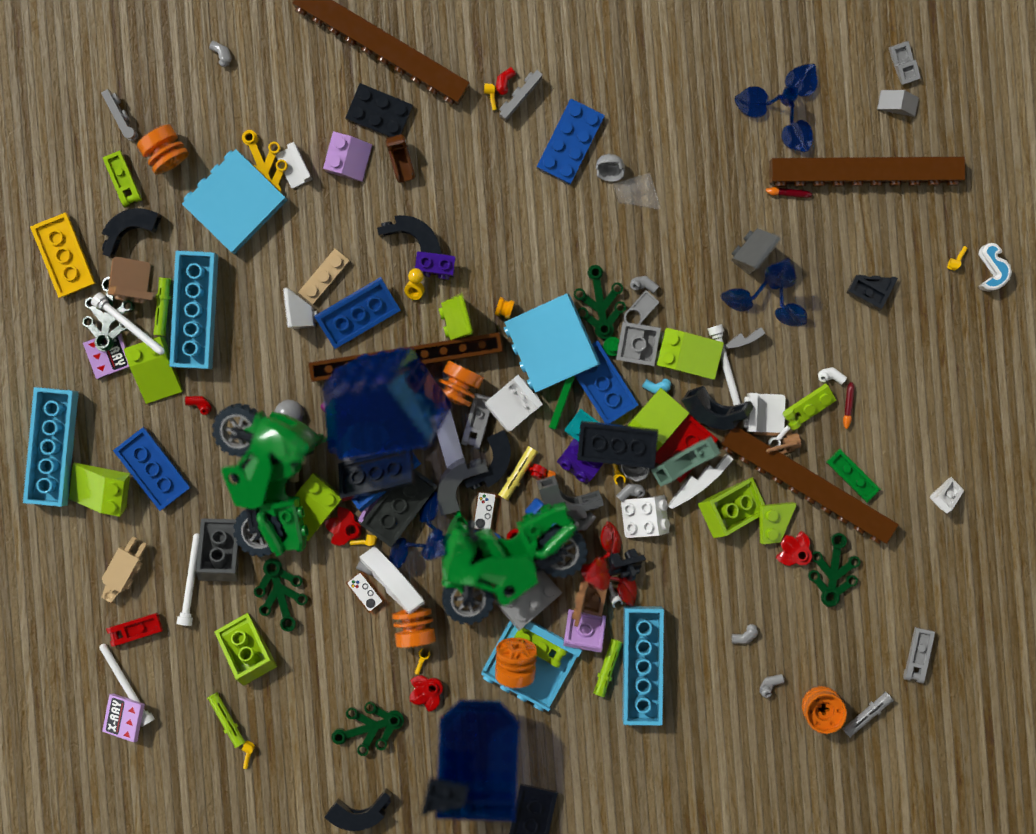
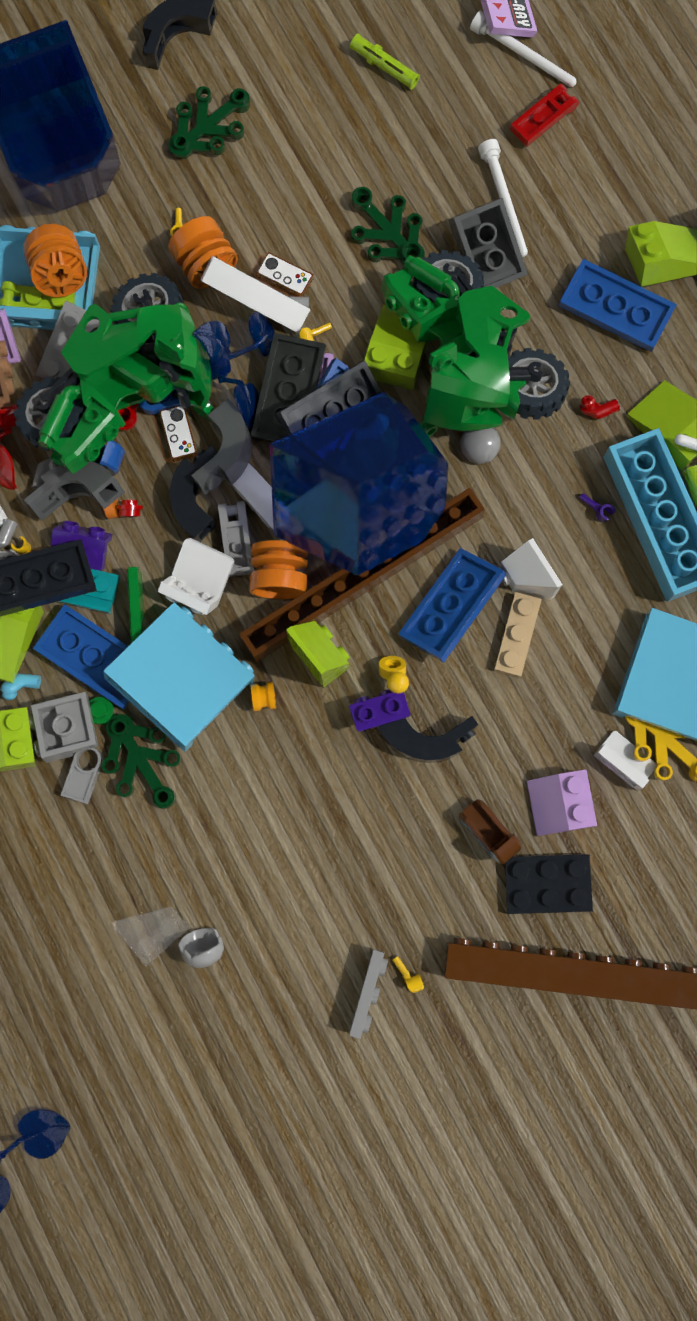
camera: 150 degrees right, 10 degrees down
tan hinge [101,536,147,603] -> none
lime slope [214,613,277,686] -> none
yellow hand [241,741,255,769] -> none
red plate [324,507,362,546] -> none
red plate [410,675,443,712] -> none
black wing [421,777,469,816] -> none
red arm [495,67,516,95] -> none
light yellow pin [498,446,538,501] -> none
blue plate [536,98,605,185] -> none
light grey arm [630,276,659,293] -> none
none -> dark purple hand [579,493,616,522]

